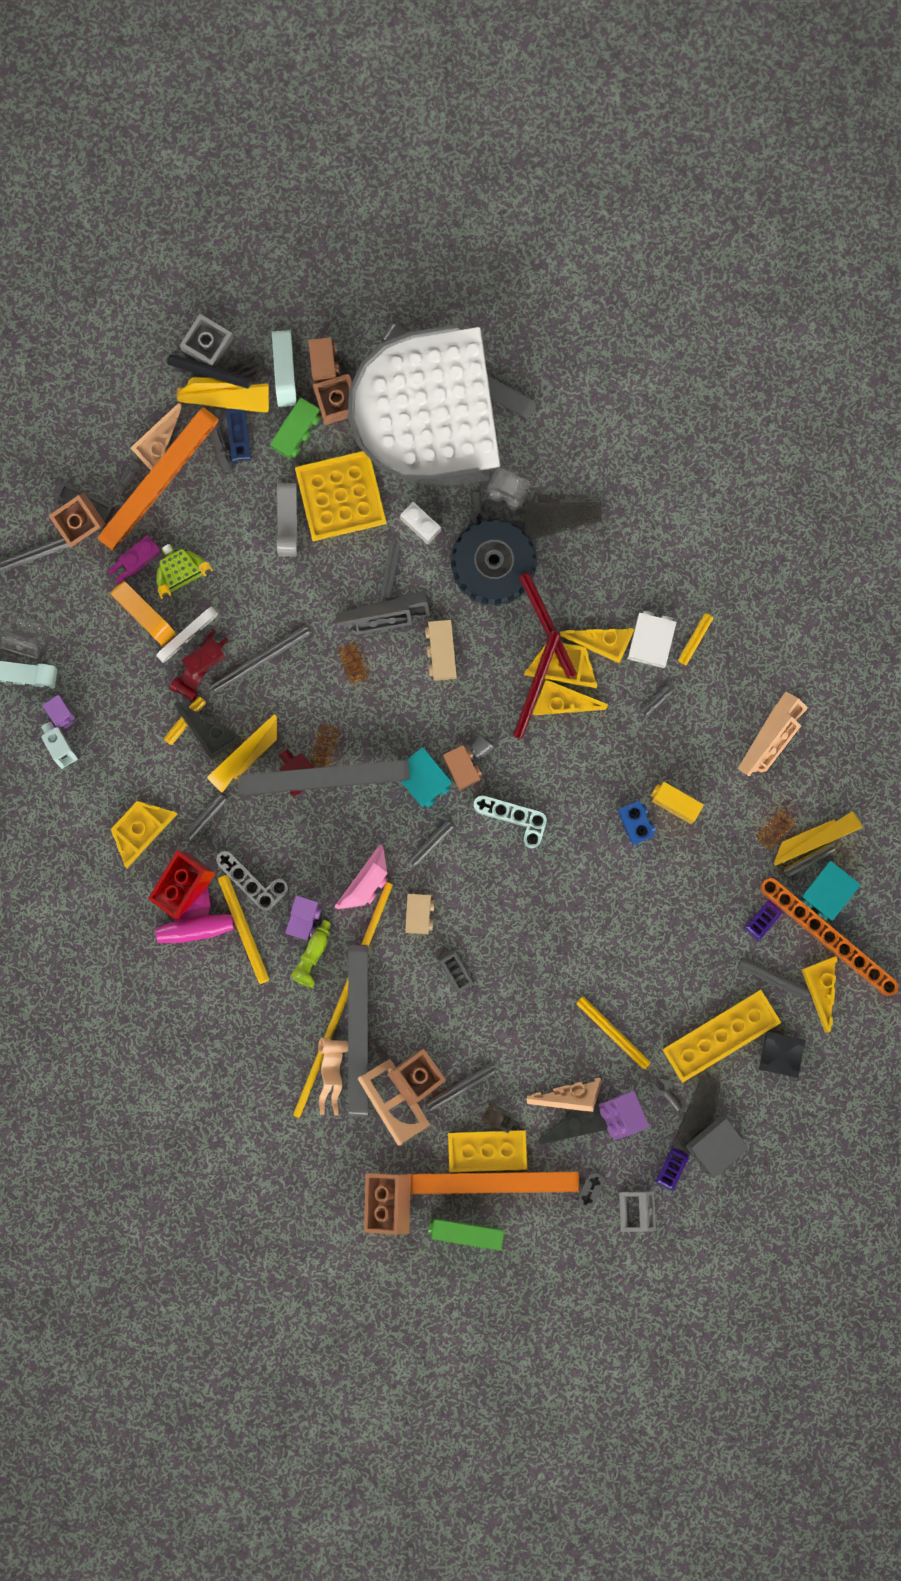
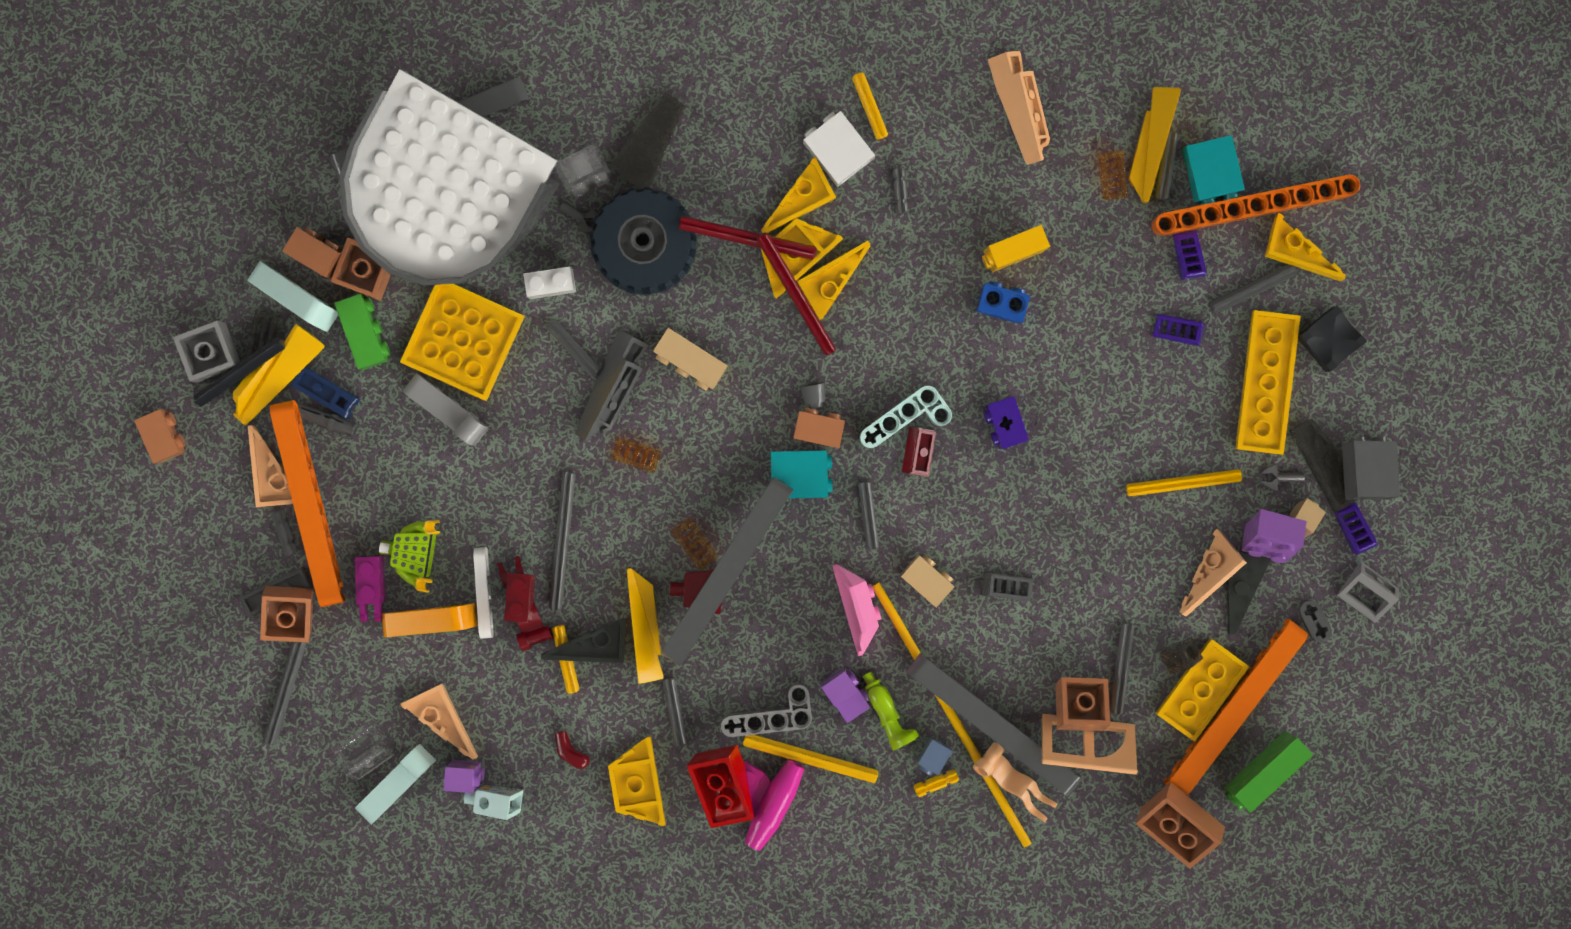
camera: 40 degrees left, 5 degrees up
none -> nougat brick [134,409,186,464]
none -> light nougat wing [401,683,478,760]
none -> dark red arm [555,731,590,769]
none -> dark red slope [902,426,936,477]
none -> yellow axle [914,769,959,797]
none -> sand blue brick [917,736,952,776]
none -> dark purple brick [983,396,1029,449]
none -> dark purple slope [1153,314,1205,347]
none -> tan brick [1289,498,1326,537]

